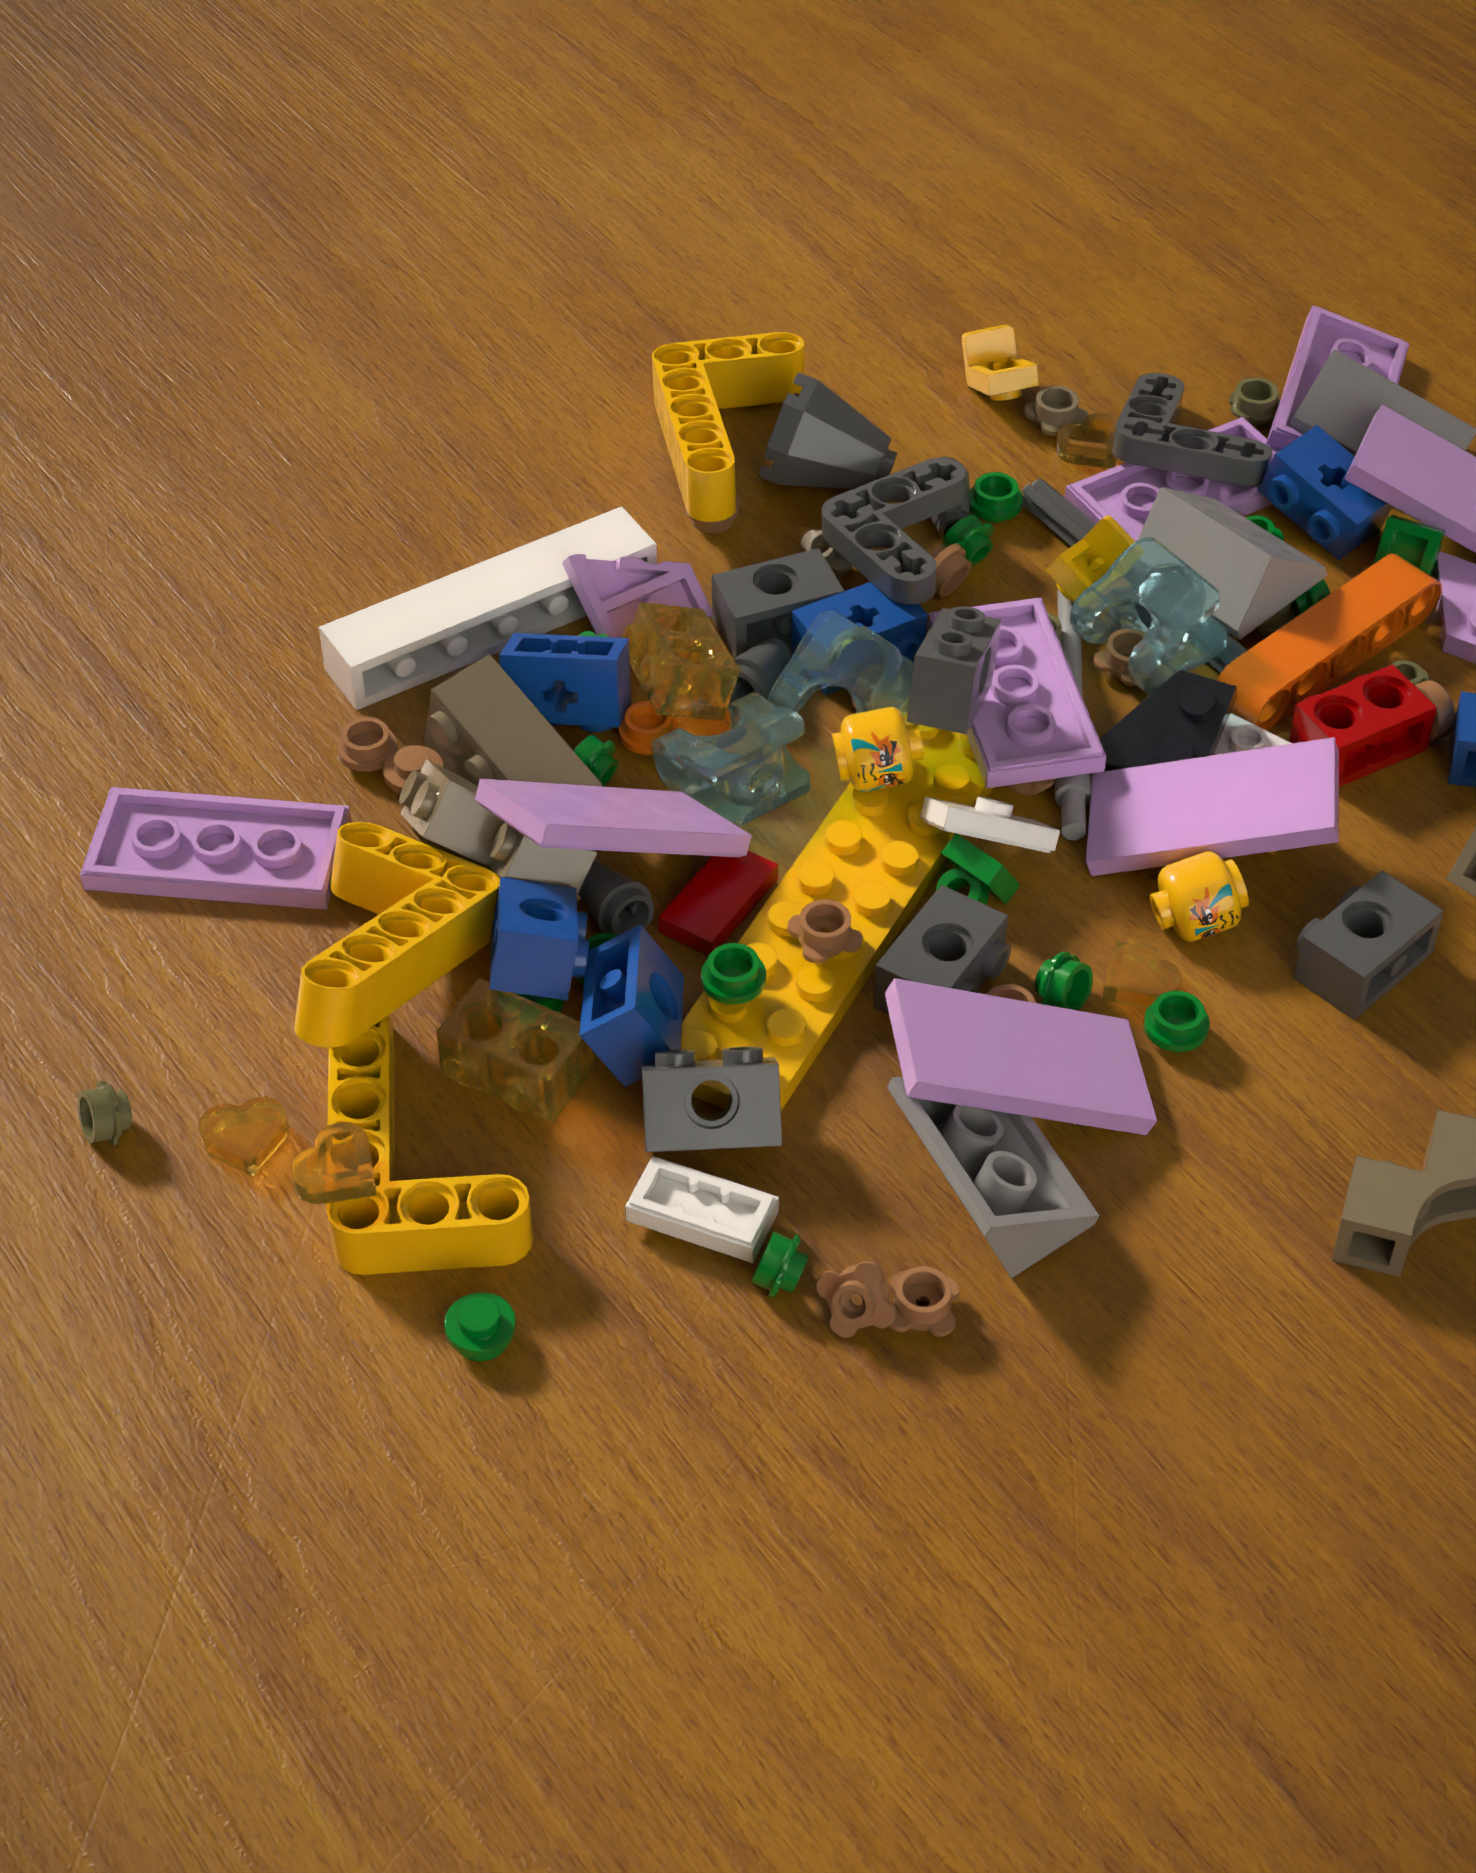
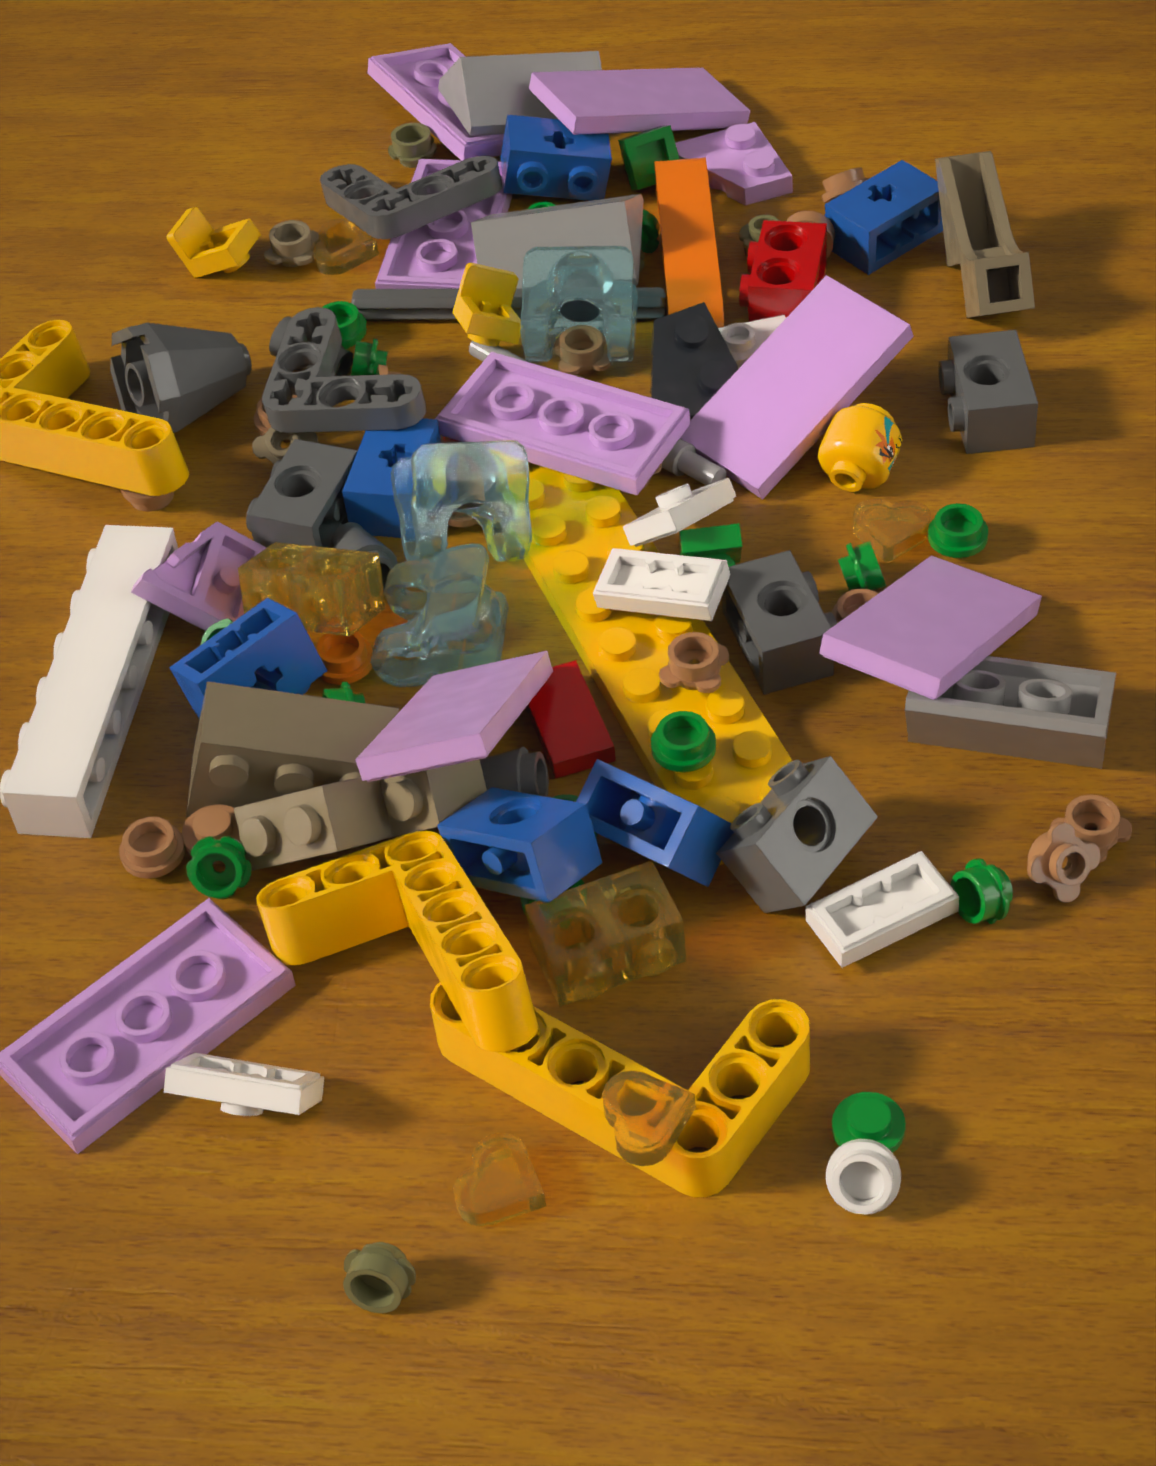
camera: 45 degrees left, 0 degrees up
yellow head [832,707,925,792] -> none
dark grey brick [906,606,1001,734] -> none
none -> white plate [164,1053,324,1116]
none -> green plate [186,836,252,899]
none -> white plate [593,548,731,621]
none -> white plate [826,1139,901,1215]

